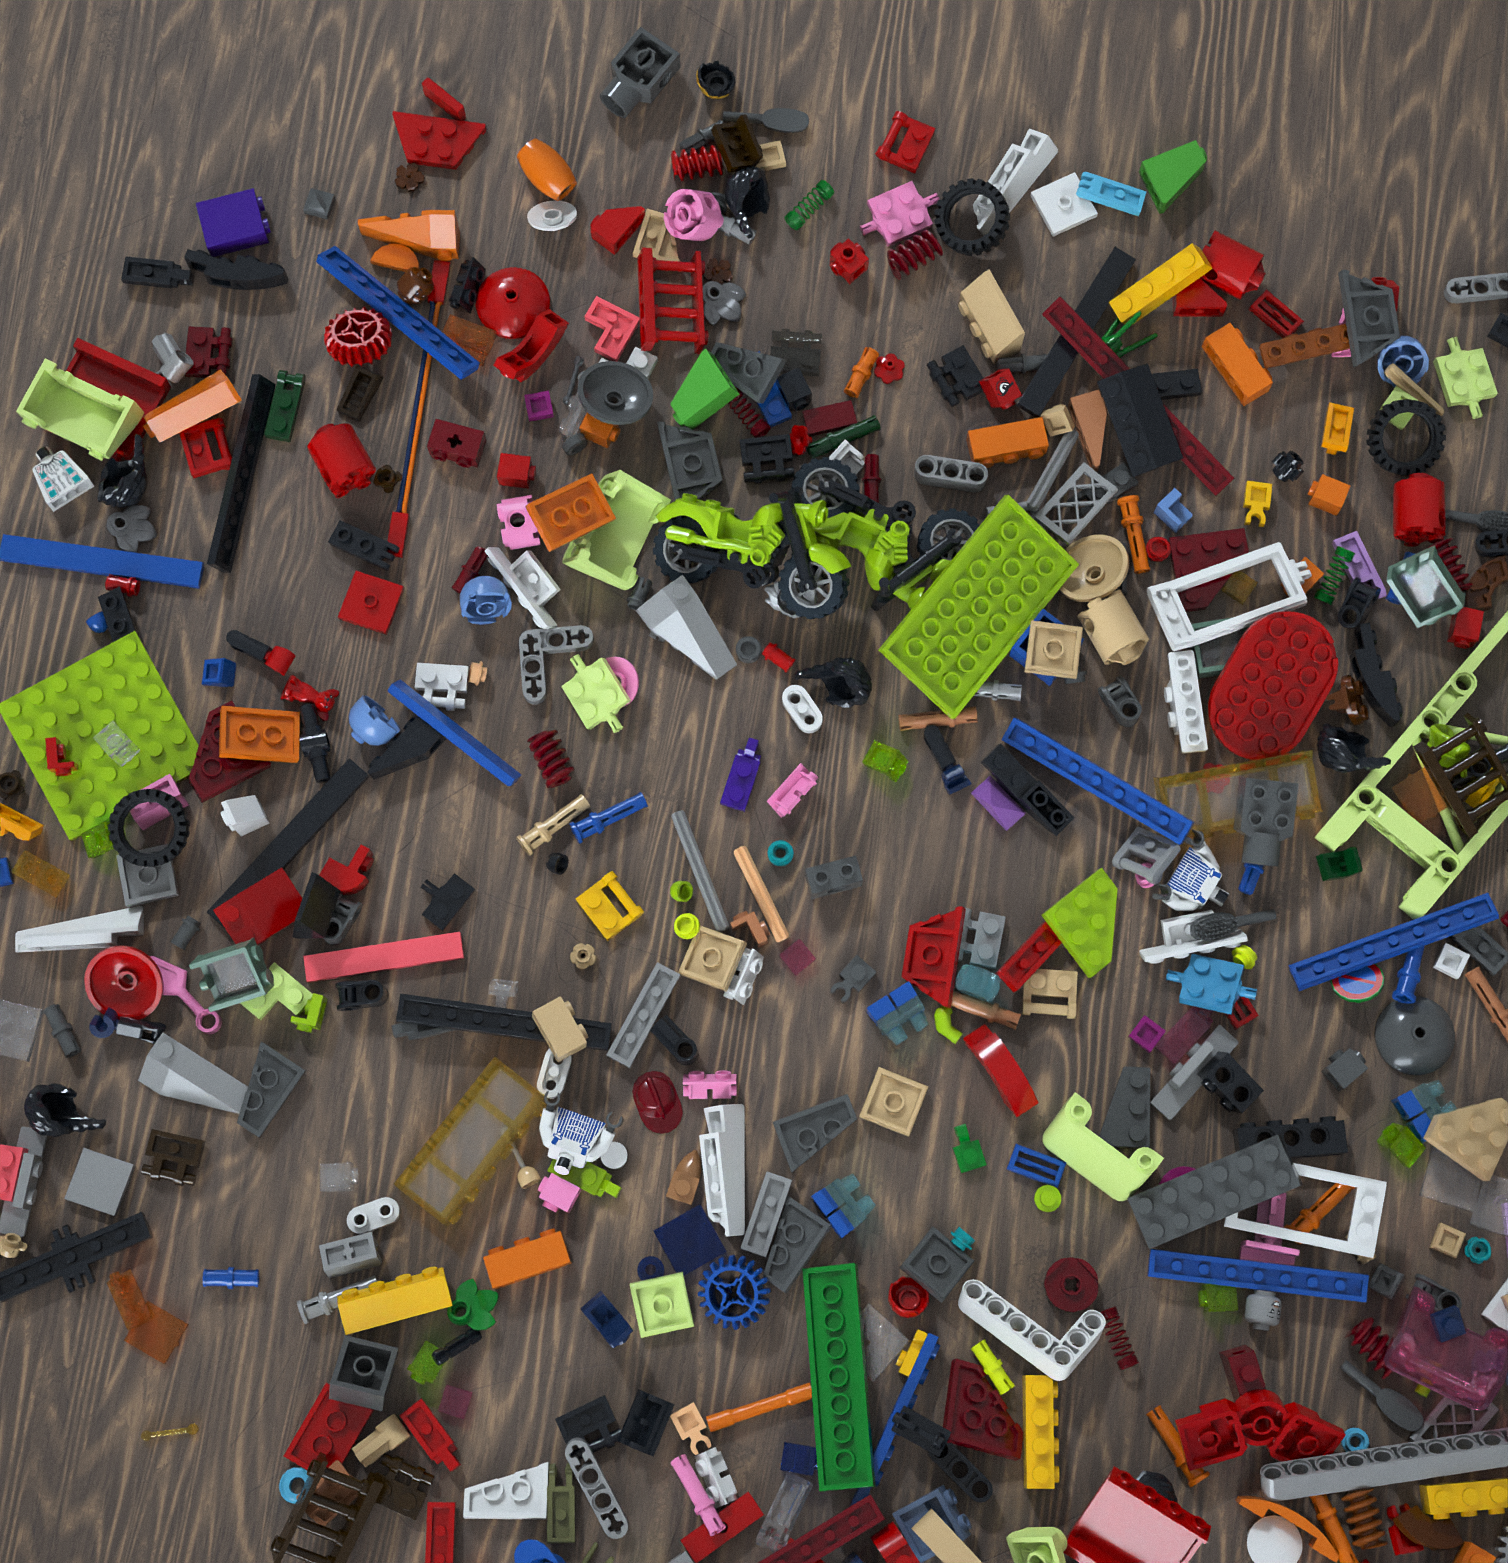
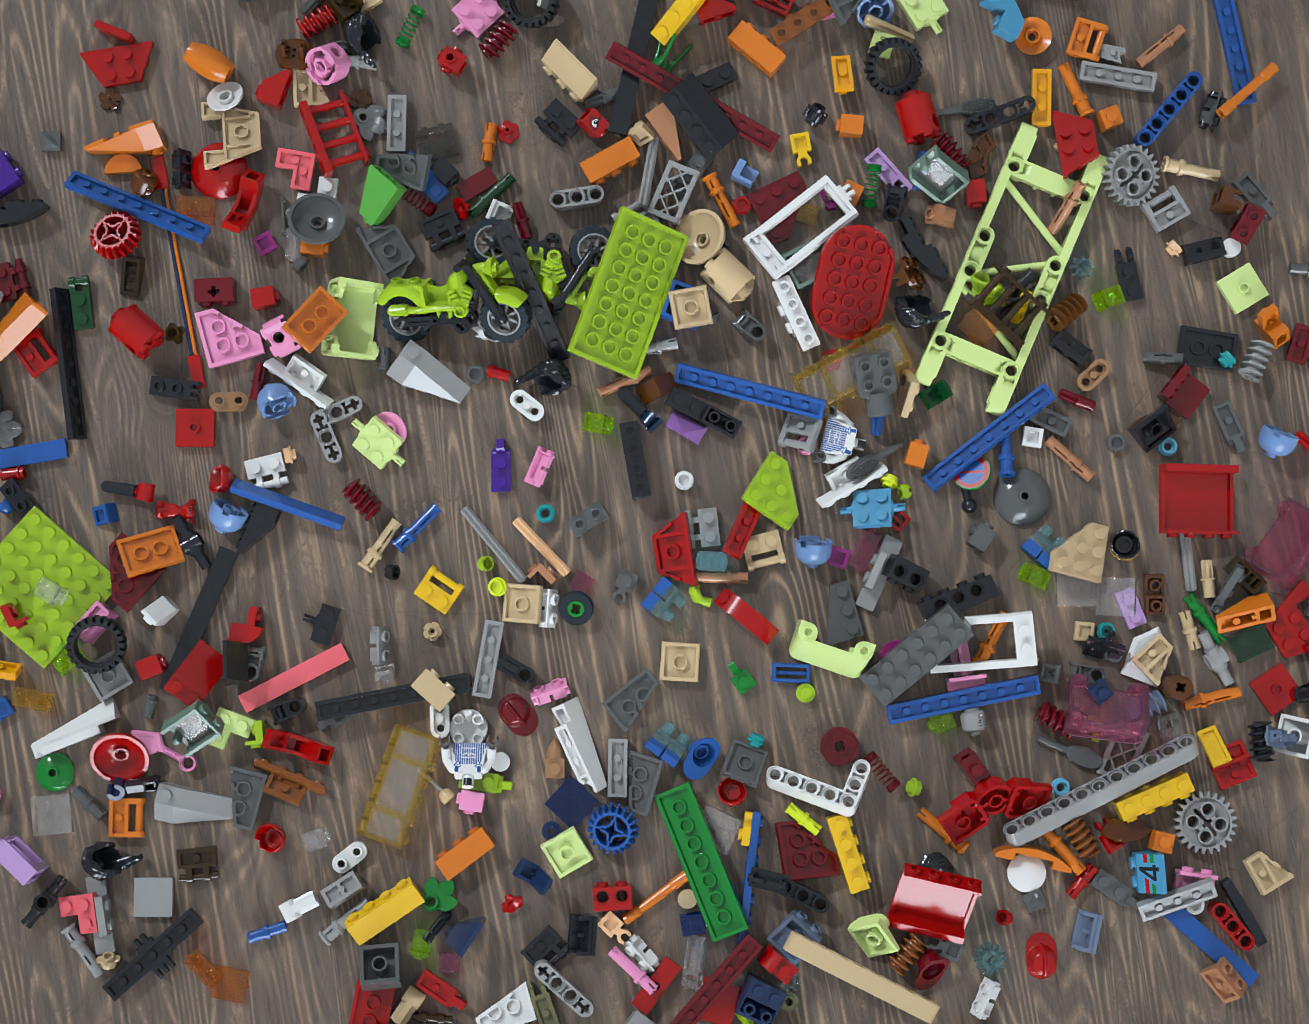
camera: 20 degrees left, 10 degrees up
none -> green dish [36,753,75,792]
none -> orange plate [108,797,146,837]
none -> red brick [134,653,168,680]
none -> bright pink plate [194,308,266,369]
none -> tan wing [201,102,262,170]
none -> medium nougat plate [209,392,248,412]
none -> red hair [209,464,234,494]
none -> dark orange bracket [254,758,327,806]
none -> red hair [255,823,286,853]
none -> red arch [261,728,335,766]
none -> reddish brown plate [275,38,313,70]
none -> white piece [278,890,321,923]
none -> light grey hinge [370,626,390,665]
none -> light grey plate [386,95,408,153]
none -> dark blue slope [444,917,487,958]
none -> white dish [450,709,488,743]
none -> black plate [492,218,571,361]
none -> red plant [501,894,523,913]
none -> black bush [559,591,594,625]
none -> red brick [592,880,633,912]
none -> black brick [619,420,651,500]
none -> reddish brown slope [636,372,679,405]
none -> white plate [675,471,694,490]
none -> tan tile [678,888,697,909]
none -> blue piece [683,738,721,780]
none -> medium blue cylinder [794,535,833,568]
none -> magenta hand [819,189,837,211]
none -> tan wing [896,368,920,418]
none -> lime hinge [897,484,913,500]
none -> orange brick [903,439,929,469]
none -> lime plate [906,777,922,797]
none -> nougat bracket [924,204,957,229]
none -> black bar [960,487,977,513]
none -> black plate [1082,630,1126,664]

